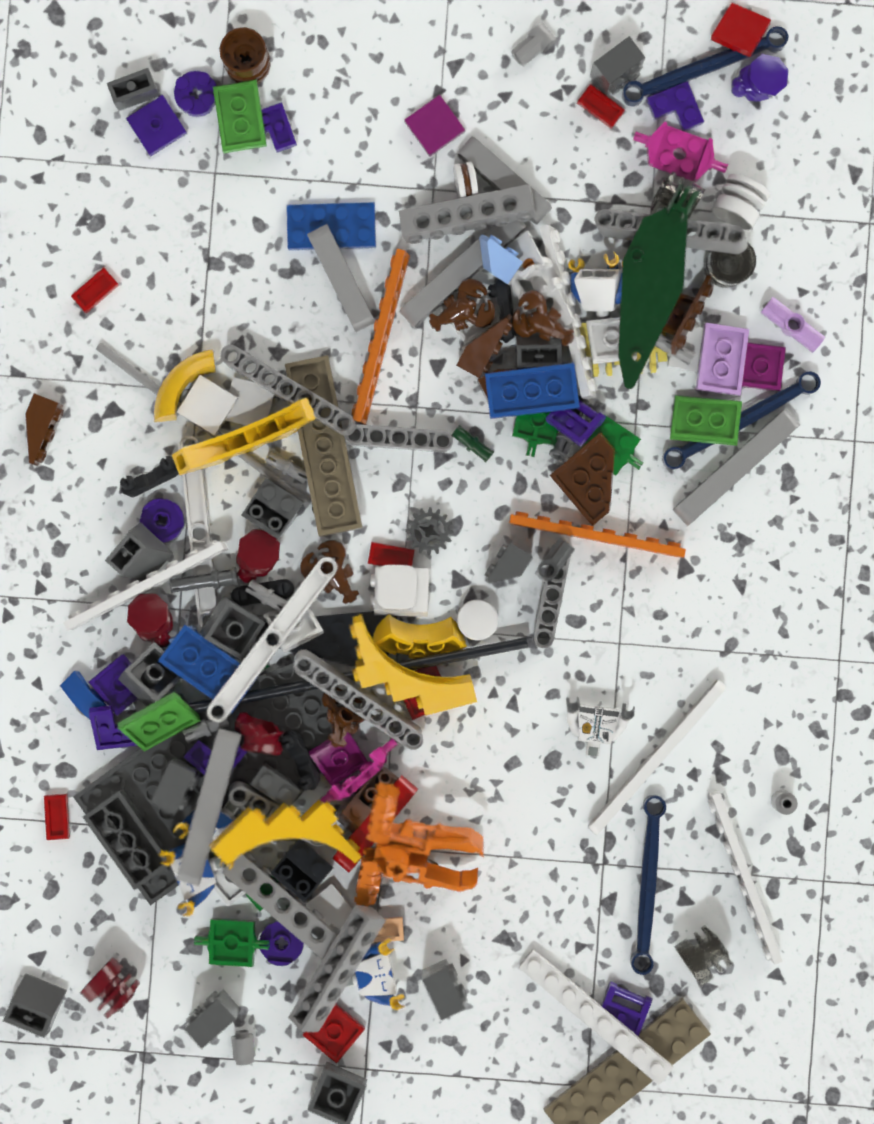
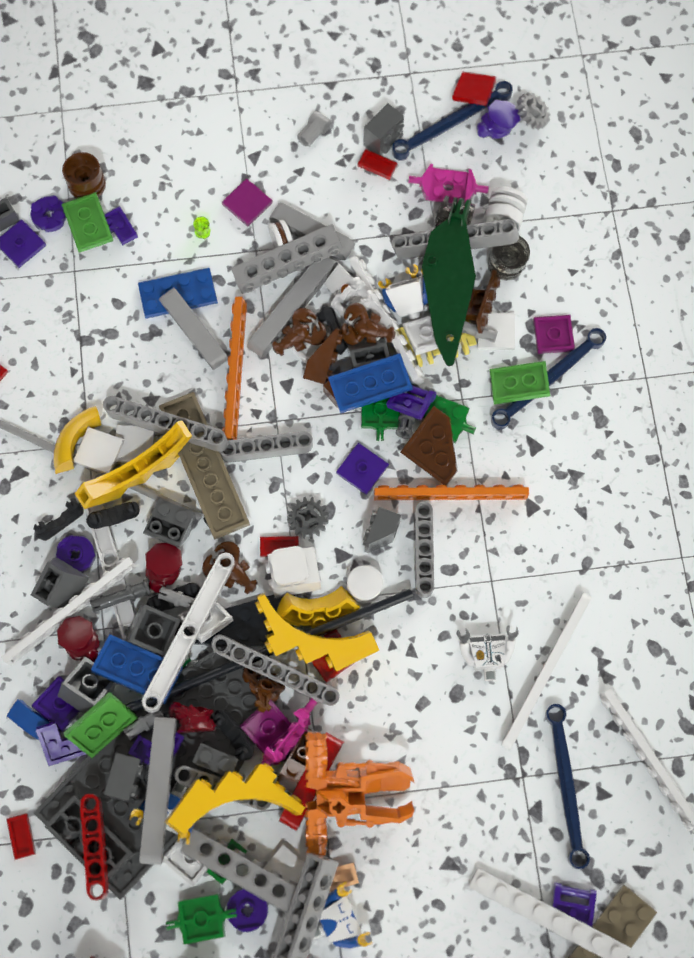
camera: 10 degrees left, 15 degrees down
torso [159,844,227,916] -> none
light grey pin [265,451,307,484] -> none
black slope [270,838,334,902] -> none
dark grey brick [422,959,468,1021] -> none
dark green pin [451,424,495,463] -> none
light blue slope [479,234,523,284] -> none
dark grey piece [536,538,575,582] -> none
dark purple plate [646,81,704,132] -> none
light grey beam [673,408,801,526] -> none
clear smoke wheel [674,925,733,987] -> none
lavender plate [695,323,749,396] -> none
lavender piece [760,297,825,353] -> none
light grey brick [771,790,798,815] -> none
none -> red beam [80,794,109,900]
none -> black piece [86,502,140,529]
none -> clear neon green bush [193,216,211,239]
none -> dark purple plate [336,443,389,495]
none -> light grey gear [516,92,551,130]

